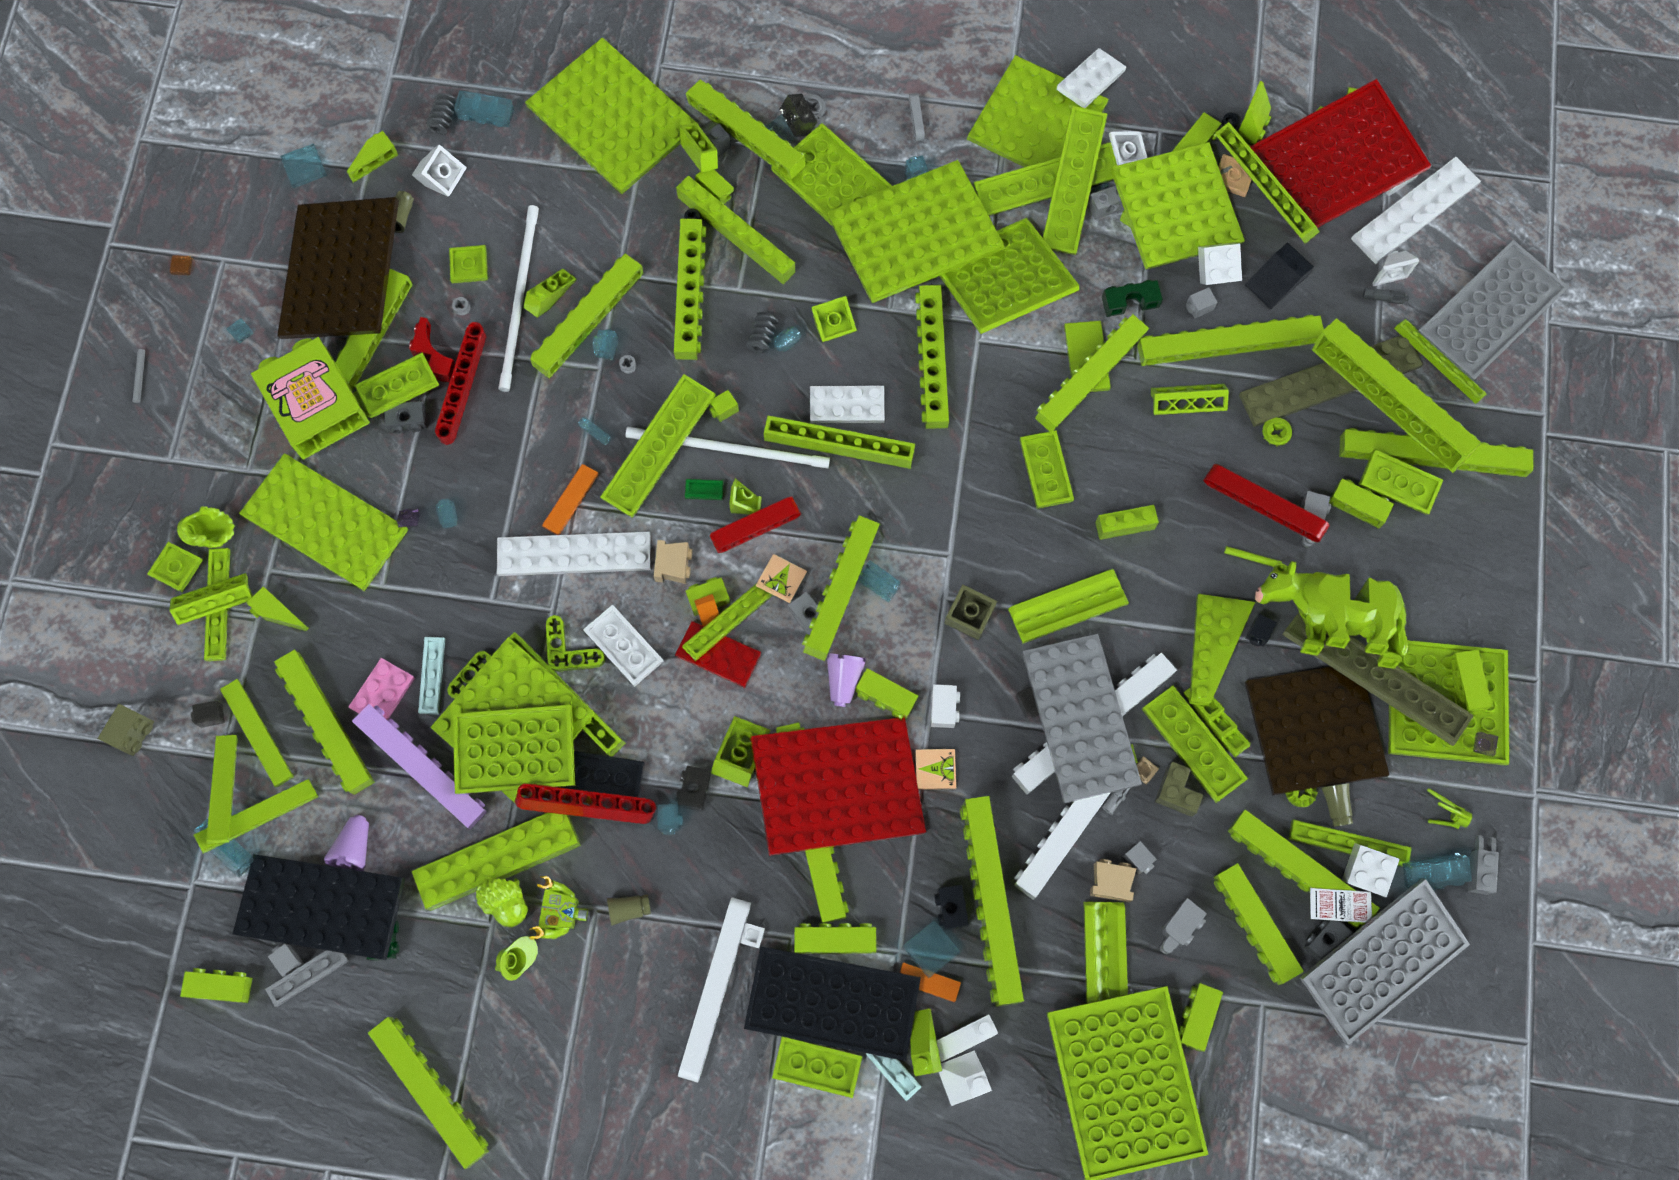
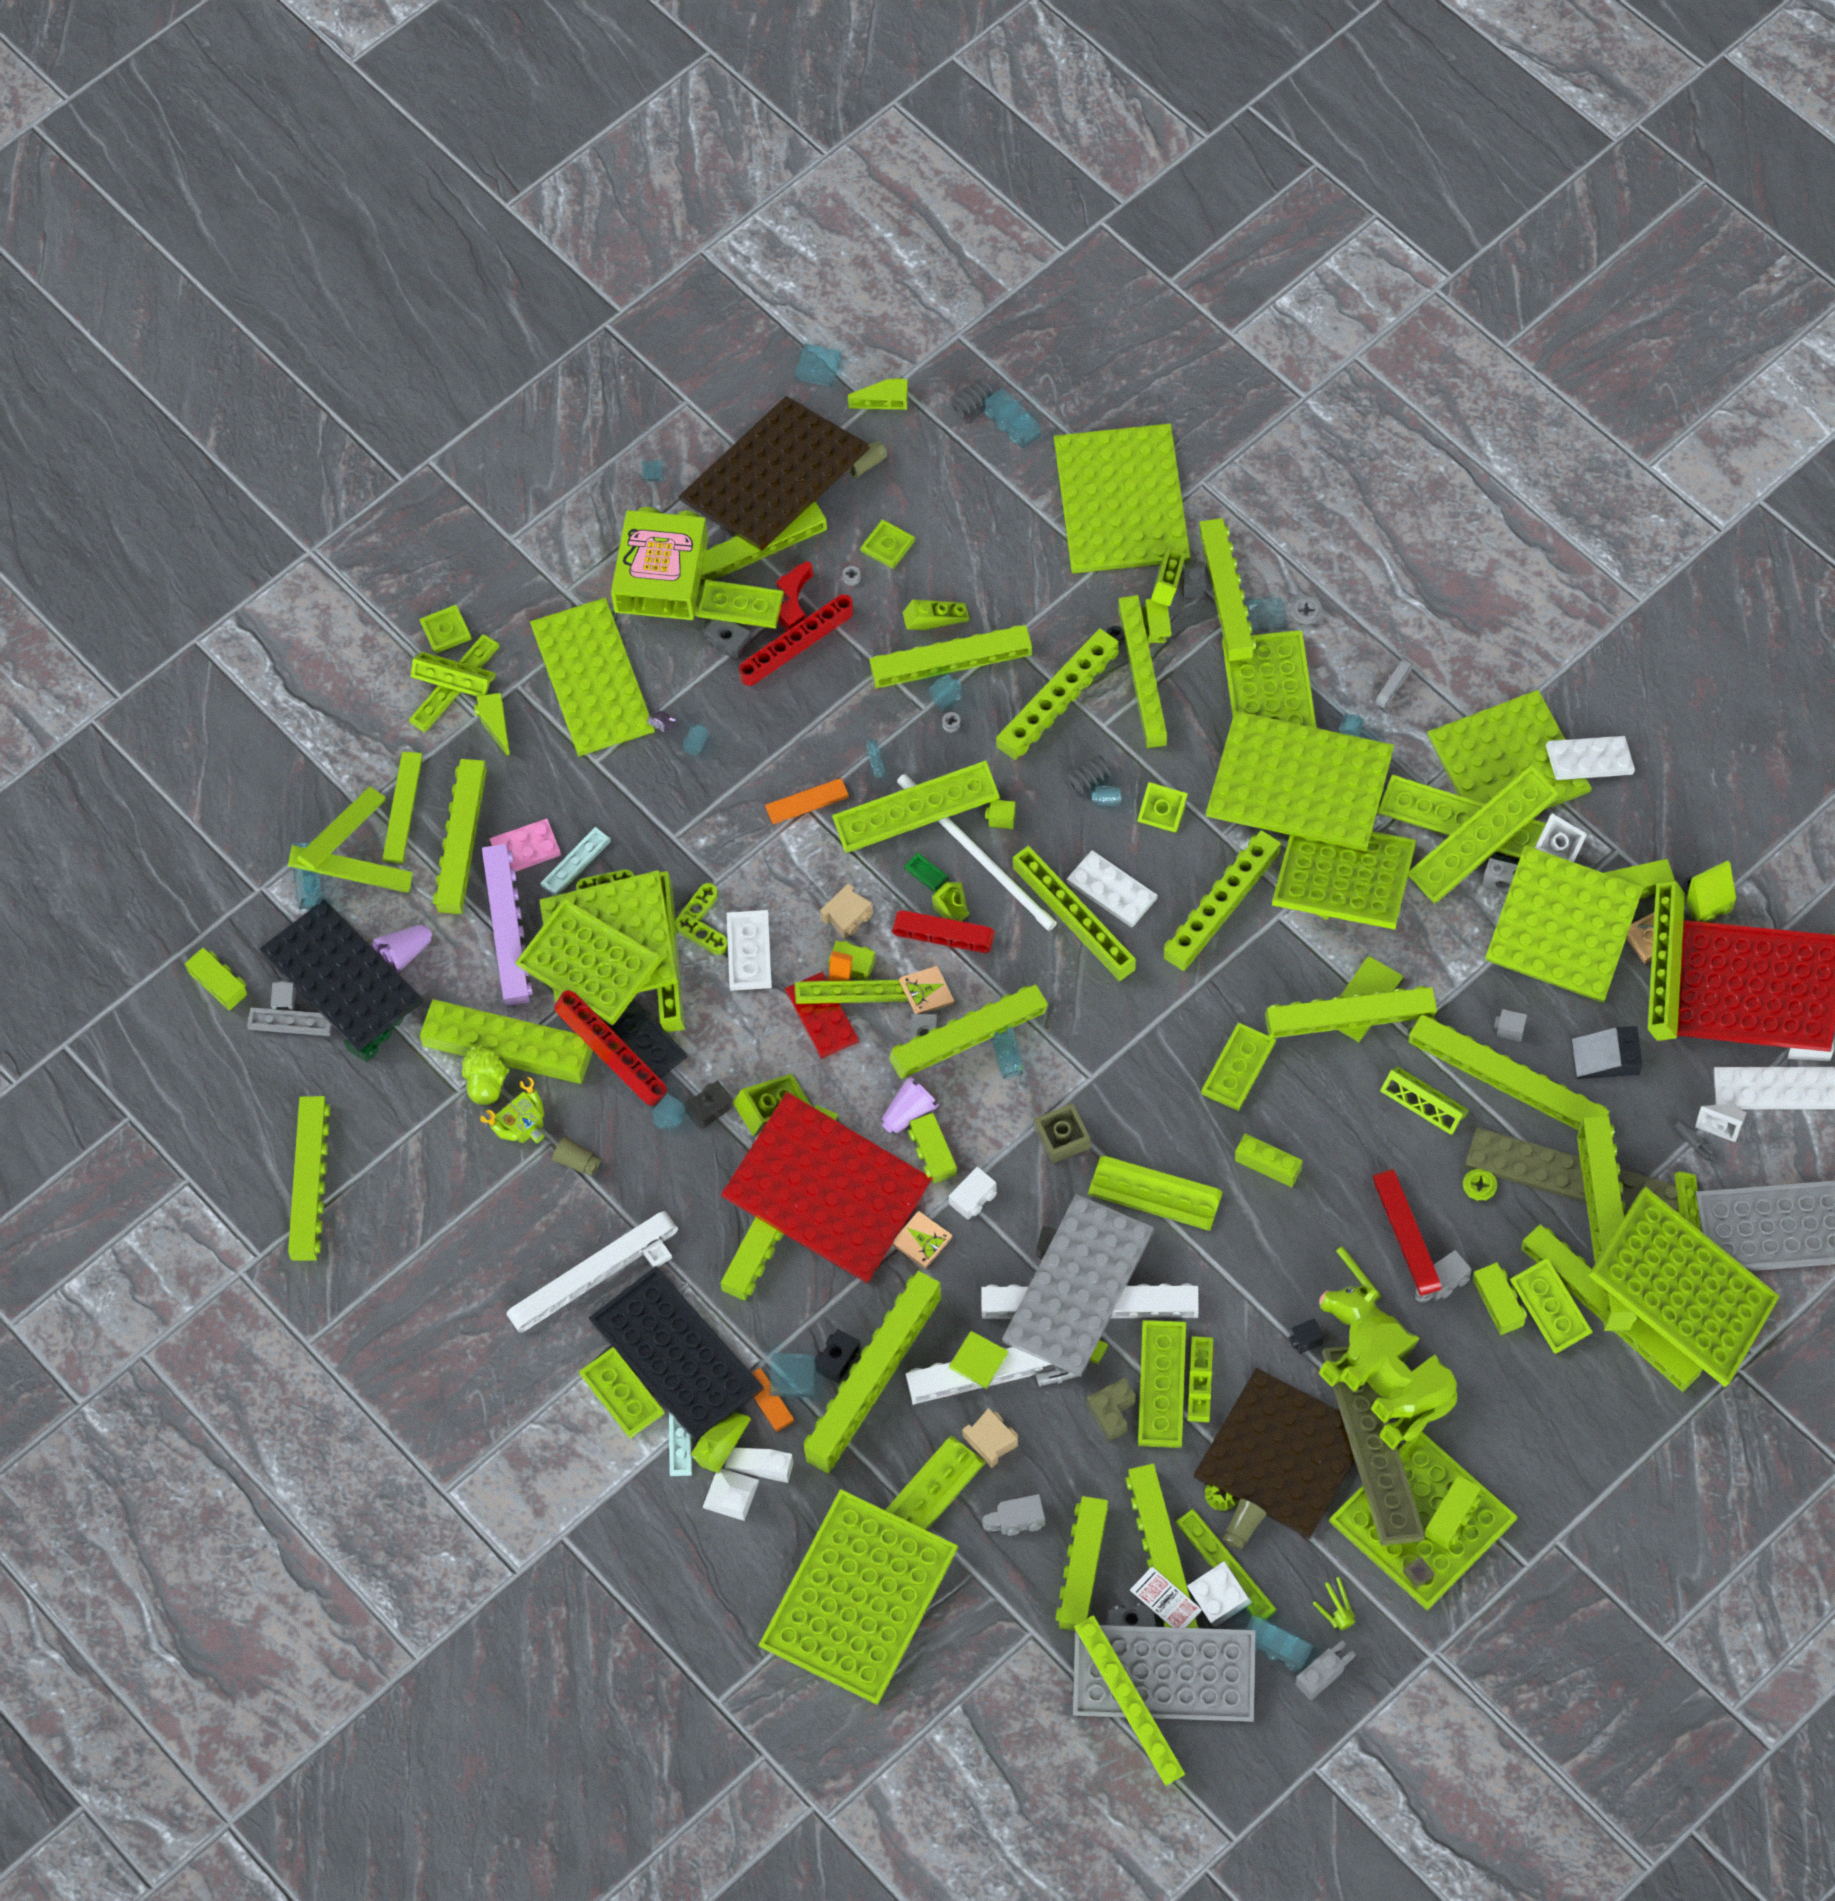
camera: 45 degrees right, 10 degrees down
olive brick [97,704,154,756] -> none
light grey bar [132,349,145,403] -> none
clear orange tile [169,255,192,275] -> none
lime hair [177,506,235,548] -> none
clear smoke brick [191,700,225,728] -> none
white slope [412,145,466,197] -> none
lime piece [495,936,538,981] -> none
white plate [497,532,651,576] -> none
white piece [498,205,539,392] -> none
clear smoke brick [779,94,817,137] -> none
lime brick [794,923,876,954] -> none
dark green arch [1102,280,1163,317] -> none
light grey brick [1122,841,1157,875] -> none
tan tile [1137,756,1159,785] -> none
lime brick [1178,983,1223,1052] -> none
lime wing [1189,594,1255,706] -> none
white brick [1198,243,1242,285] -> none
none -> lime tile [949,1331,1009,1389]
none -> lime brick [1074,1615,1185,1787]
none -> lime plate [1588,1186,1780,1387]

